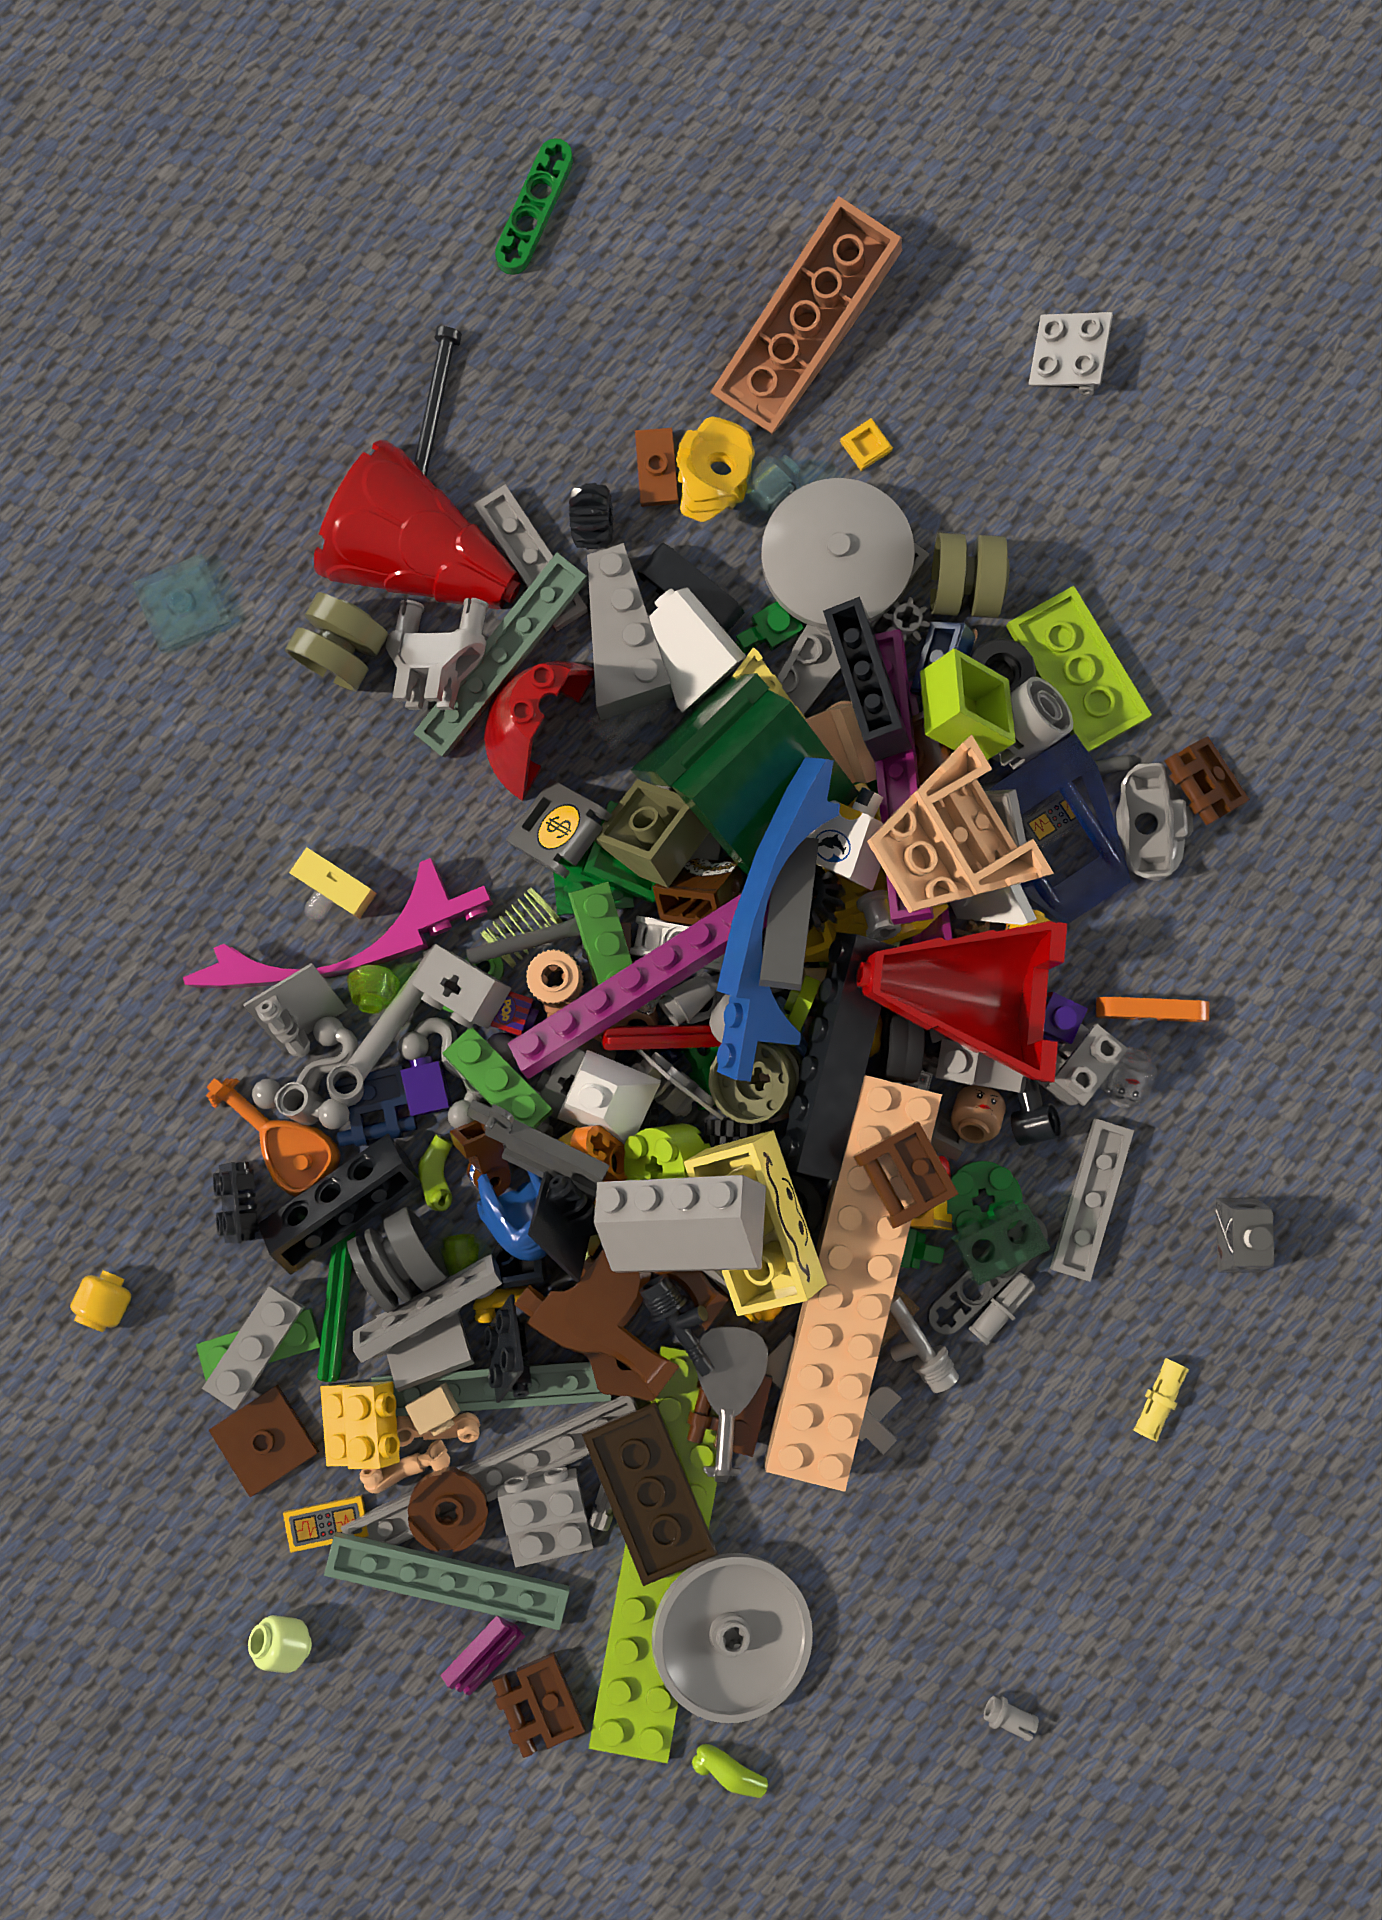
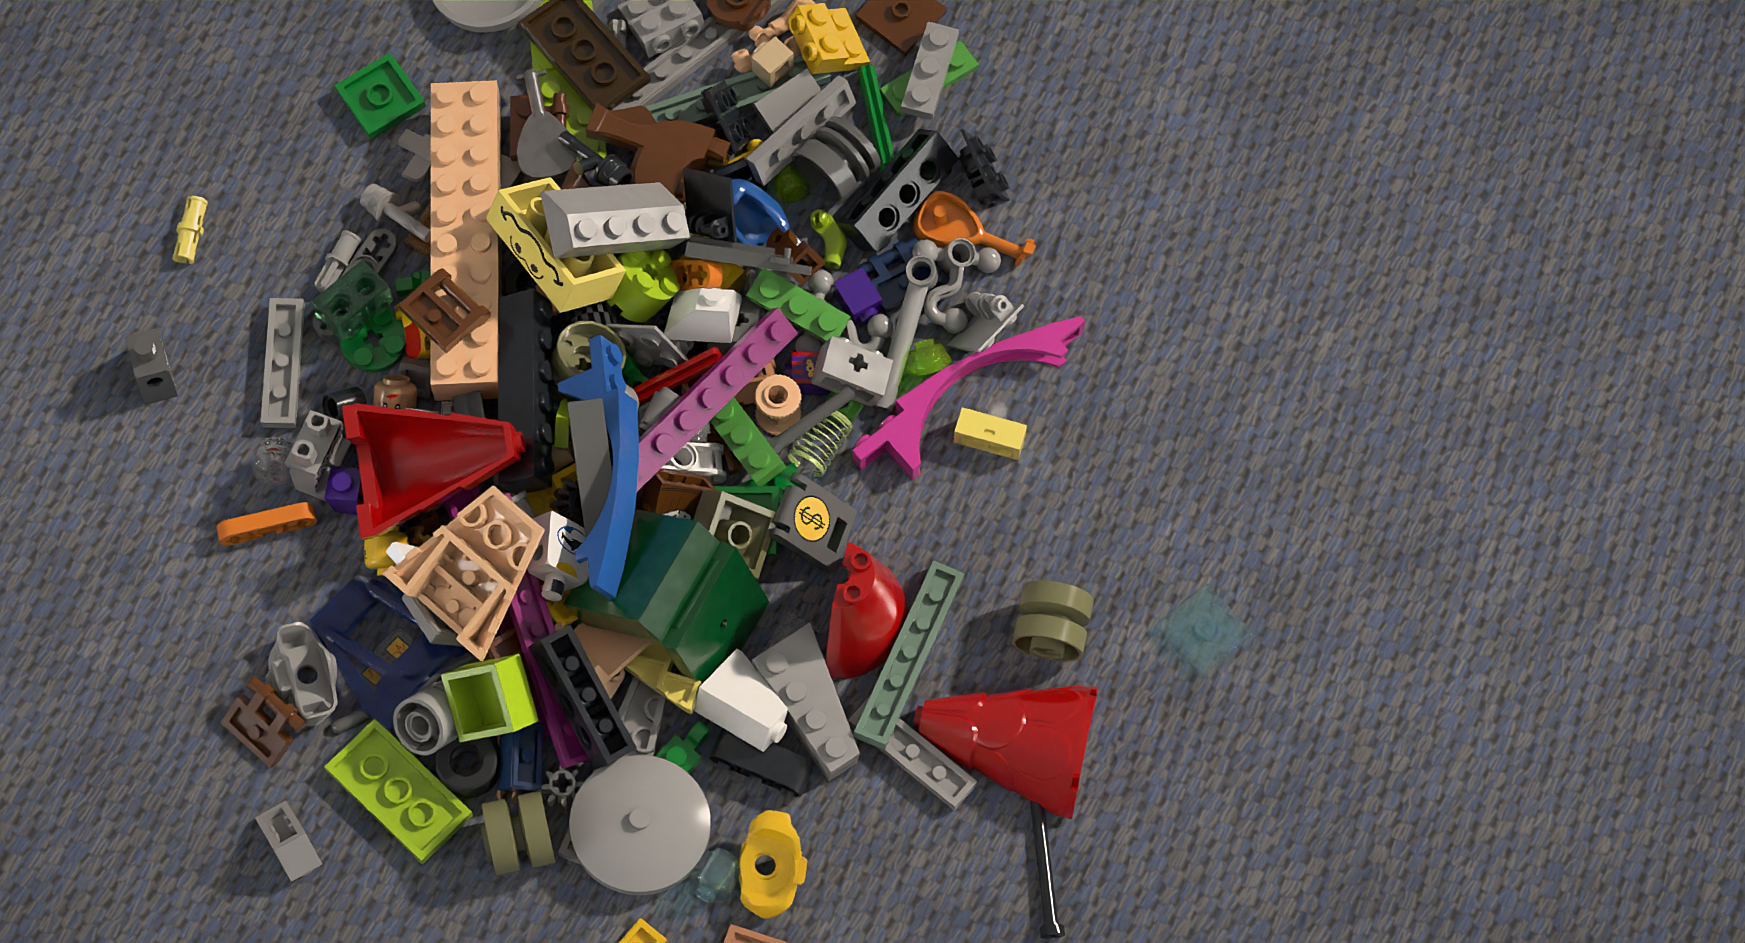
camera: 160 degrees right, 15 degrees down
yellow head [70,1270,131,1333] -> none
light grey connector [386,598,488,710] -> none
black gear [569,483,614,550] -> none
dark orange plate [635,428,678,507] -> none
none -> light grey arch [255,800,322,882]
none -> green plate [334,53,426,140]

